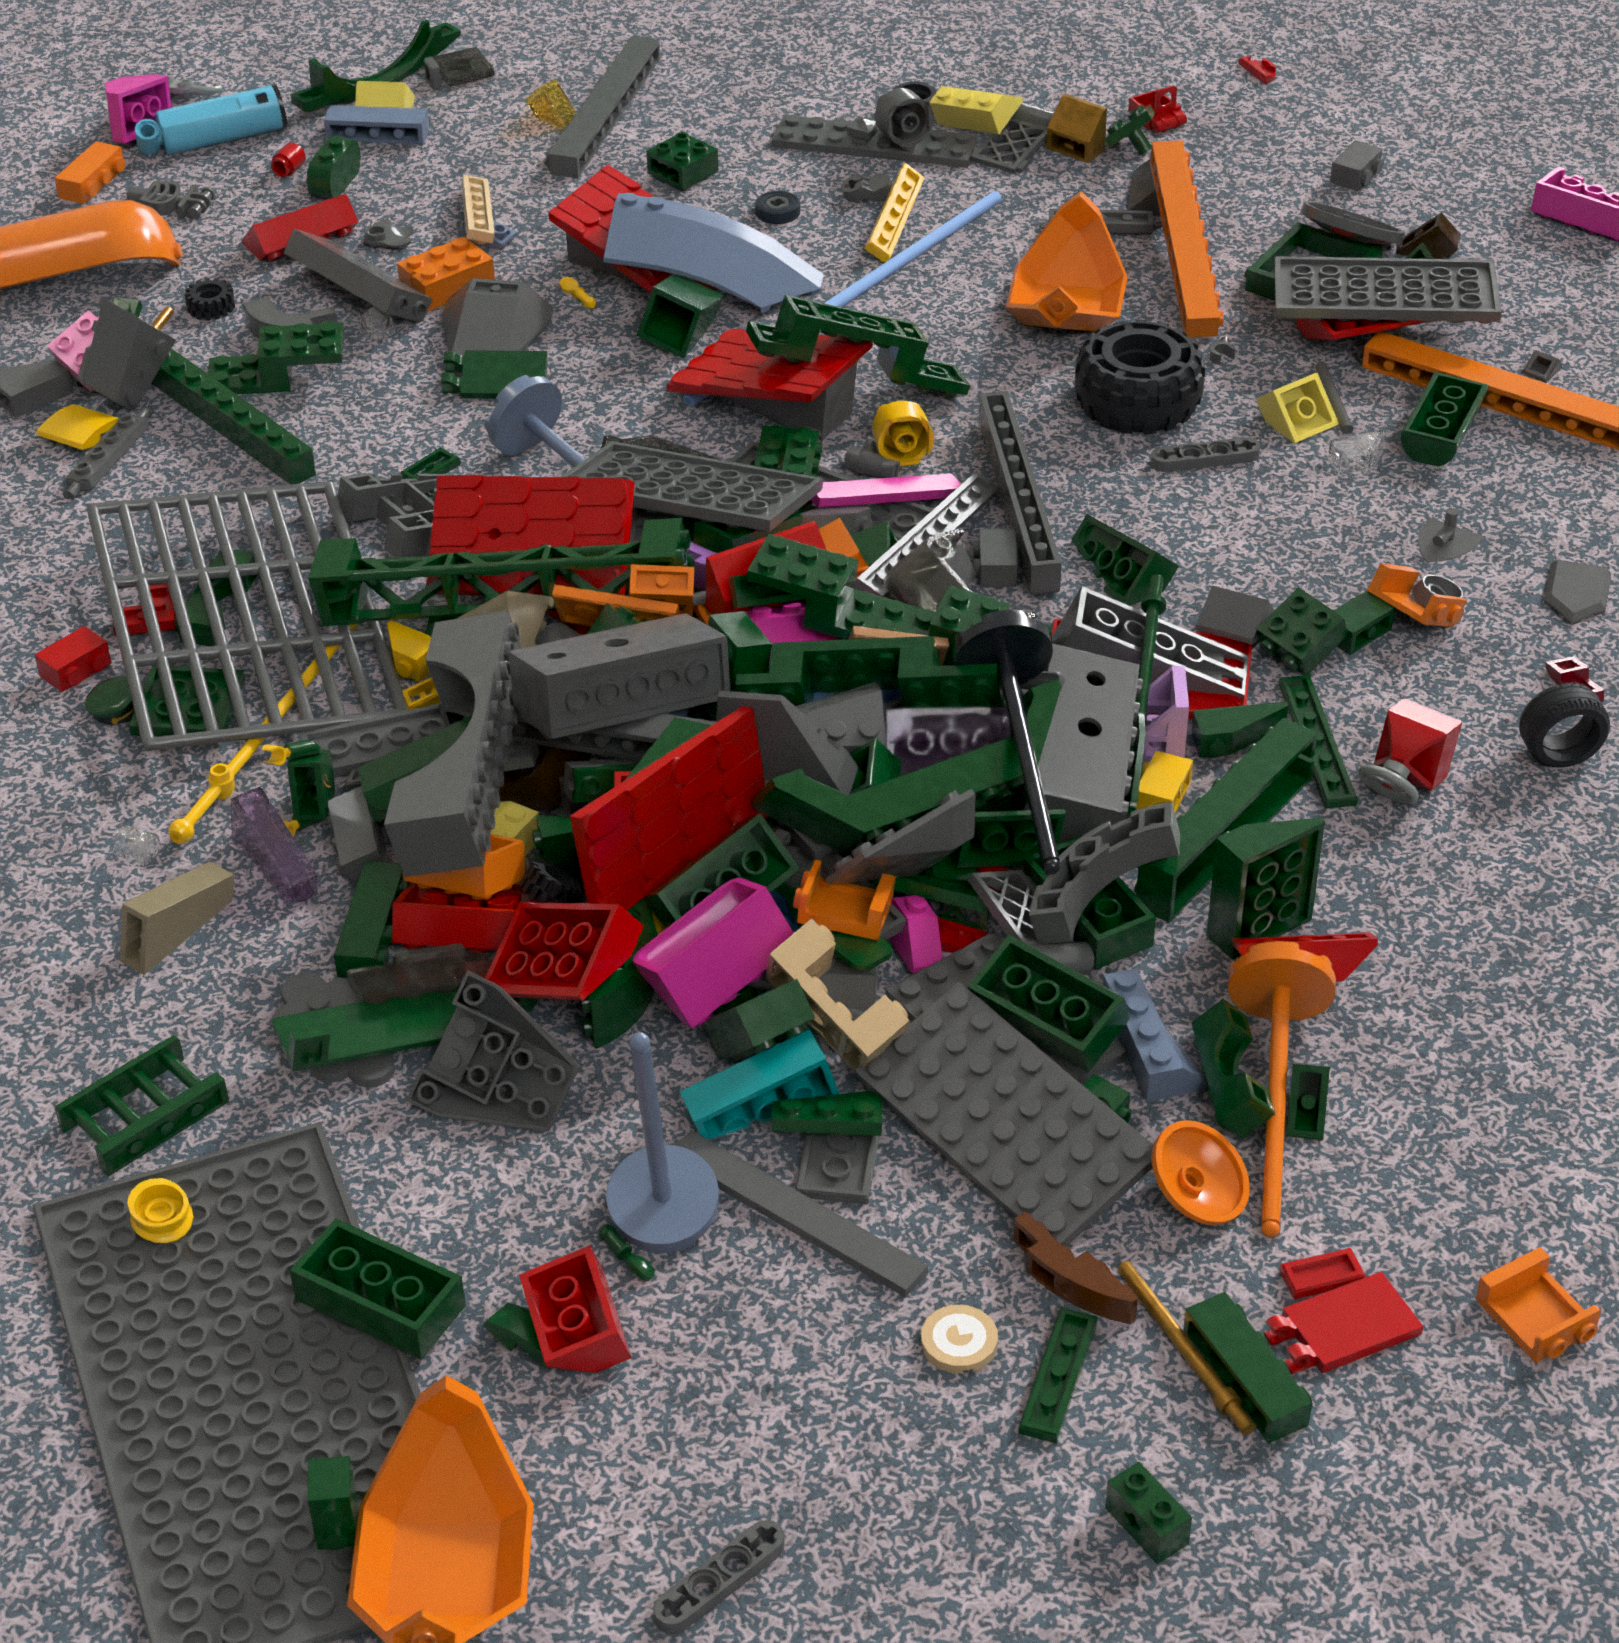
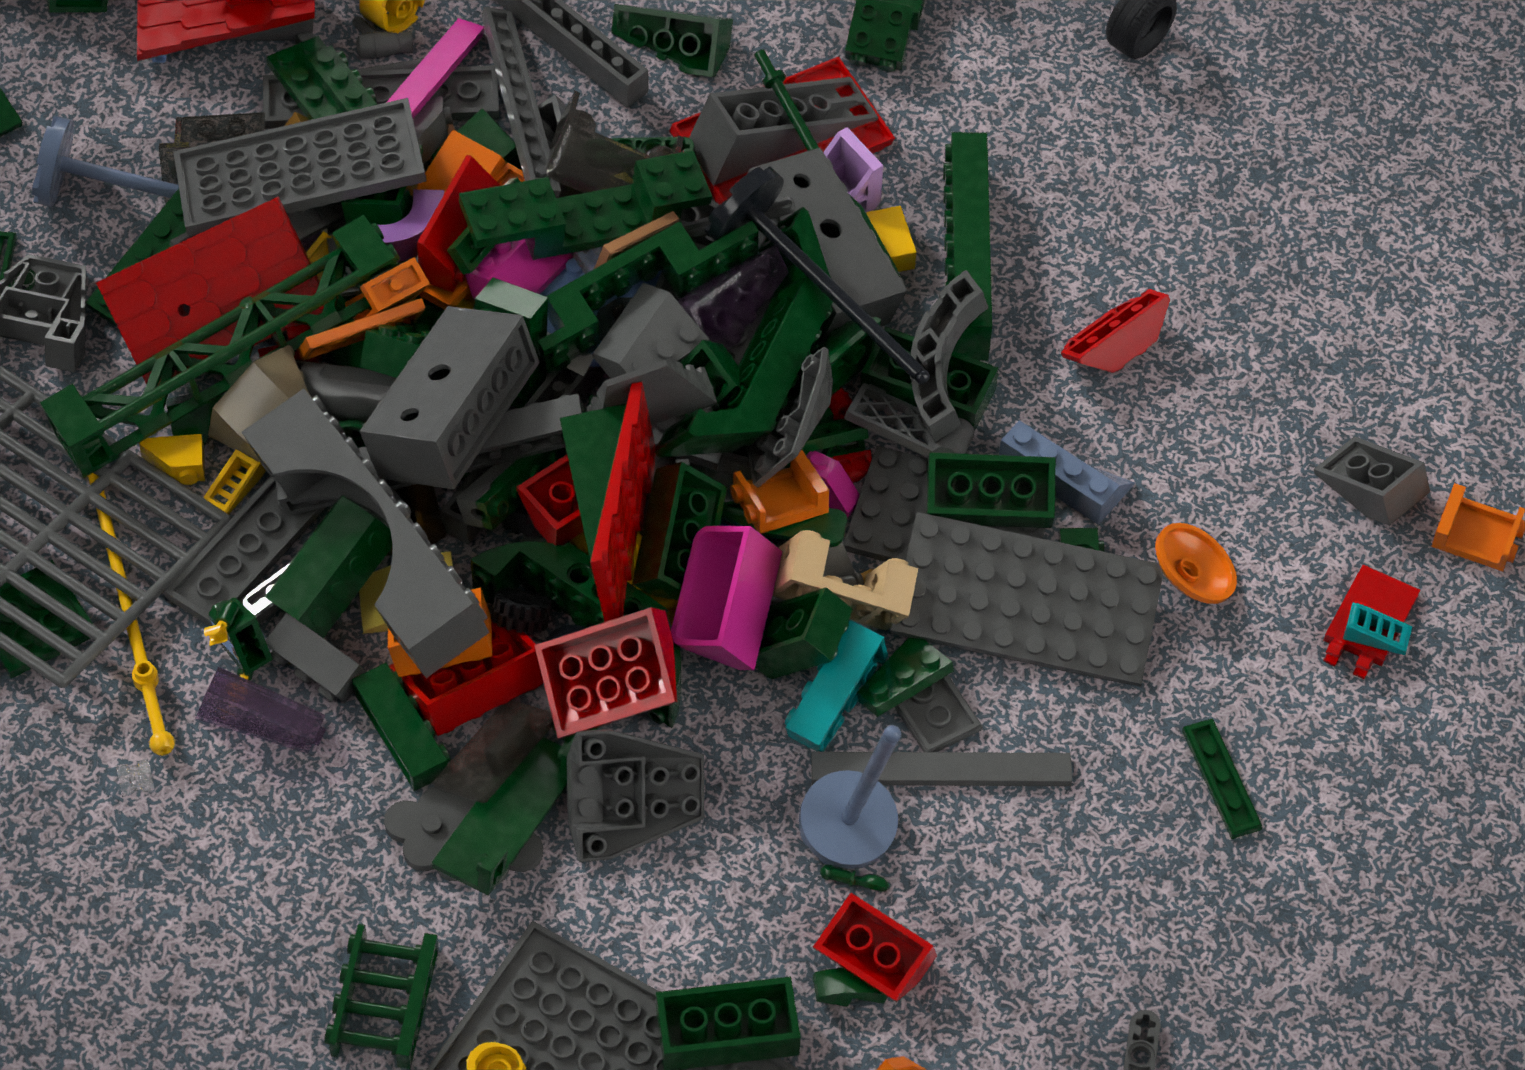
camera: 40 degrees left, 15 degrees up
dark tan slope [120,861,234,975] -> none
tan tile [921,1305,998,1374] -> none
dark grey brick [973,529,1017,587] -> none
reddish brown slope [1013,1212,1138,1324] -> none
dark green brick [1105,1462,1192,1564] -> none
pearl gold bar [1118,1261,1256,1435] -> none
dark green brick [1183,1292,1313,1444] -> none
dark green slope [1191,701,1289,758] -> none
dark green arch [1191,999,1275,1139] -> none
dark grey slope [1196,585,1274,645] -> none
dark green slope [1206,818,1325,960] -> none
orange piece [1228,941,1336,1238] -> none
dark green tile [1279,675,1358,809] -> none
red tile [1279,1248,1366,1300] -> none
dark green slope [1286,1062,1330,1140] -> none
red piece [1358,698,1462,804] -> none
none -> dark grey slope [1314,436,1430,526]
none -> teal slope [1343,602,1413,655]

